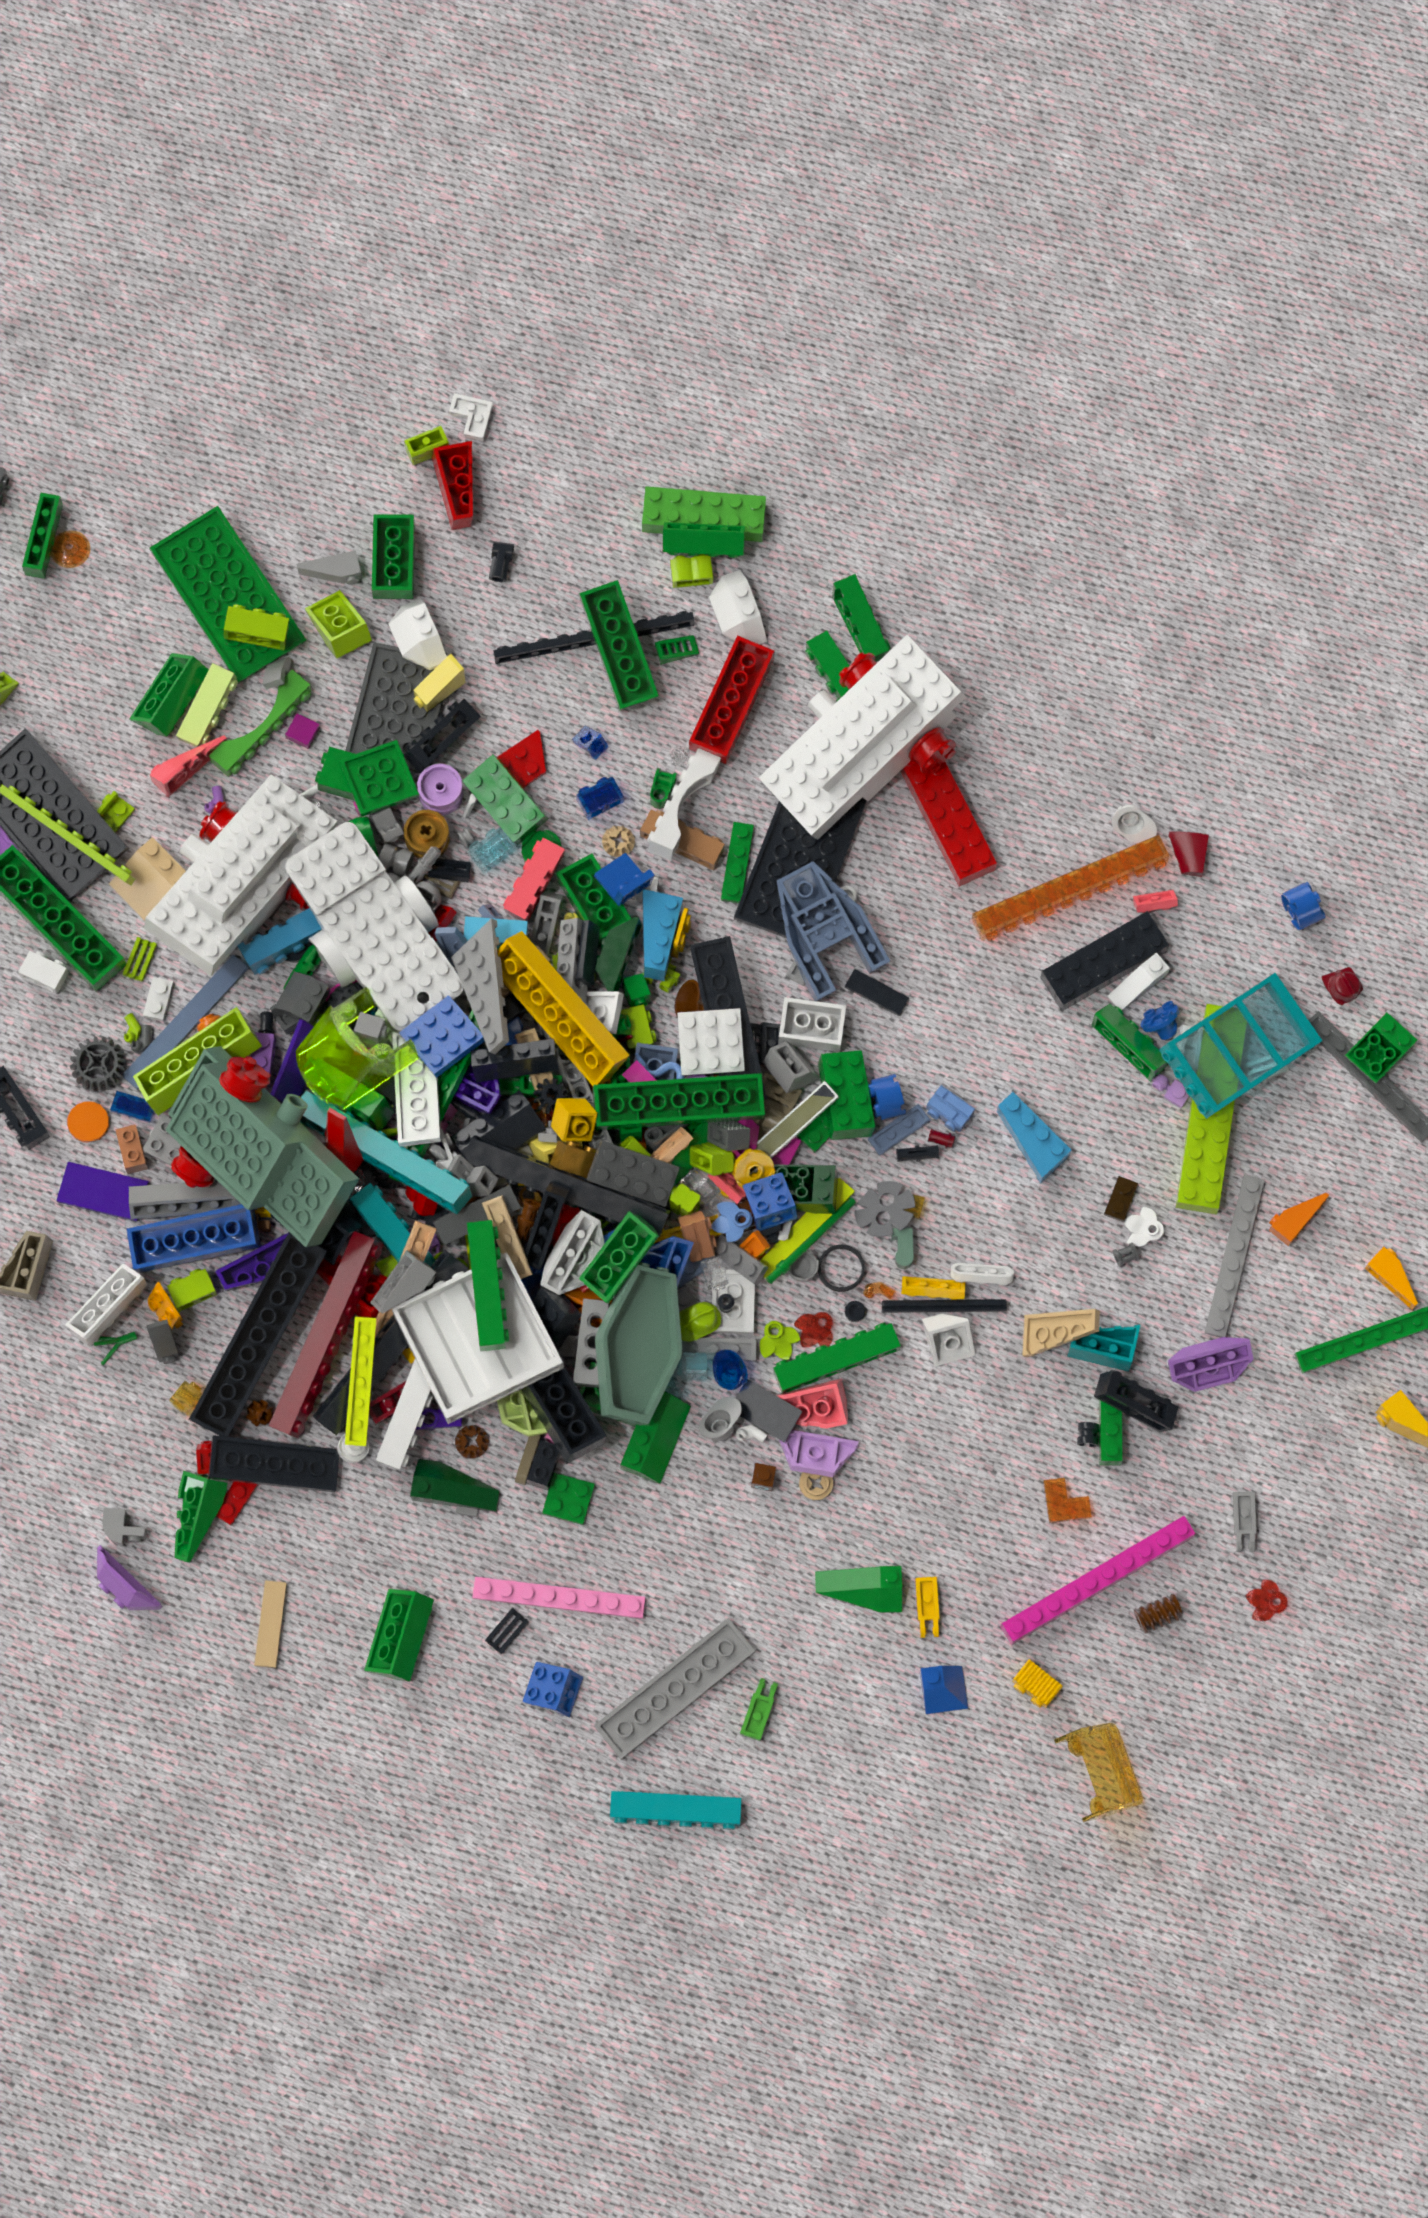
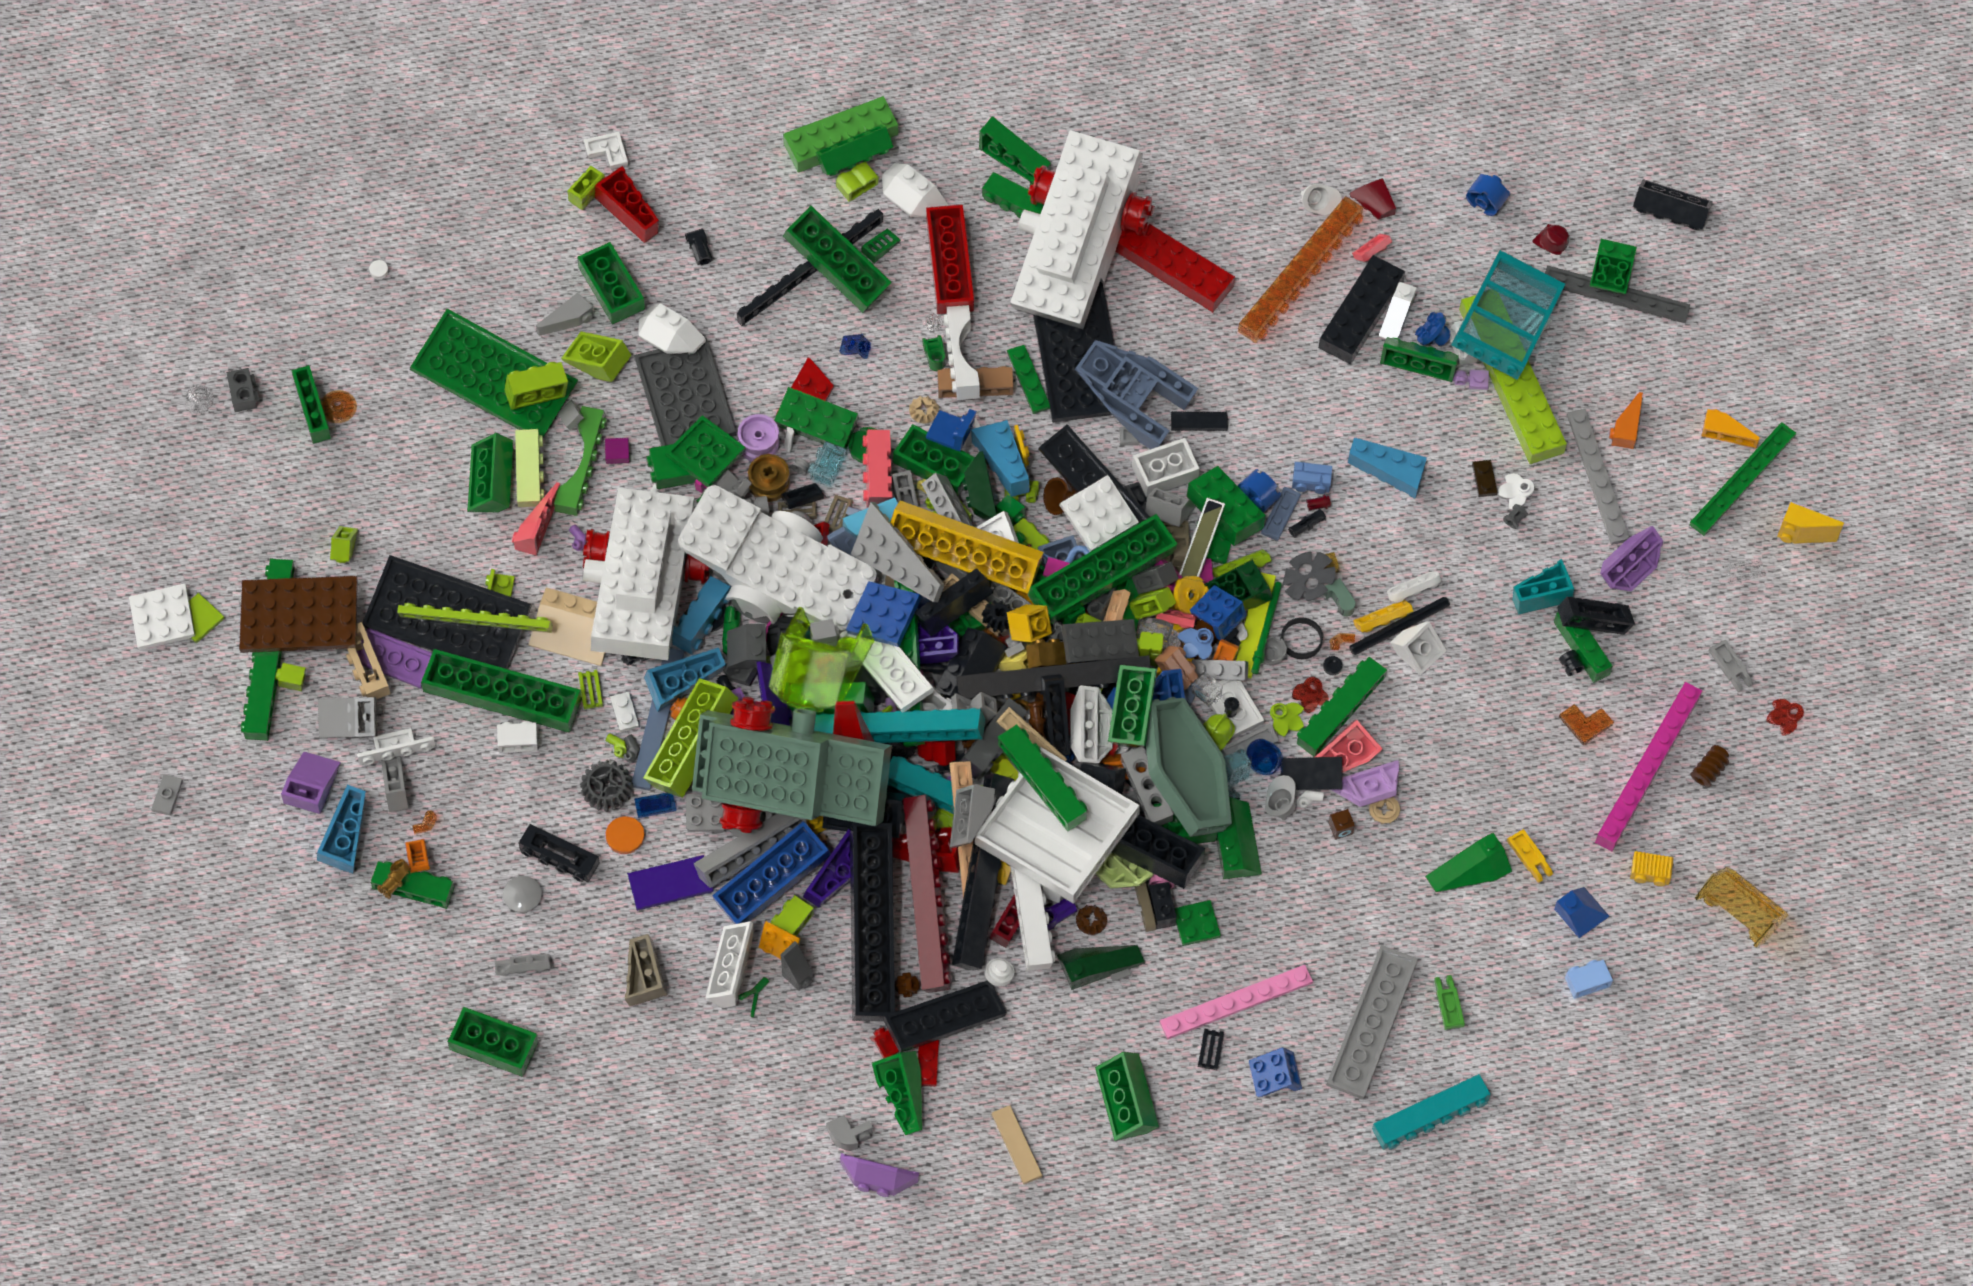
camera: 30 degrees left, 10 degrees down
nougat brick [115,1124,148,1174] -> none
clear yellow brick [169,1381,202,1417] -> none
neon yellow plate [345,1316,376,1446] -> none
black brick [403,699,481,773] -> none
light grey axle [408,846,441,883] -> none
light yellow slope [414,654,466,712] -> none
clear blue brick [576,777,624,820] -> none
black tile [576,920,600,986] -> none
tan wing [1022,1309,1100,1357] -> none
none -> white tile [369,260,388,279]
none -> dark azure wedge [644,647,726,712]
none -> dark tan tile [825,495,853,532]
none -> lime plate [1212,549,1271,578]
none -> light blue brick [1565,960,1613,999]

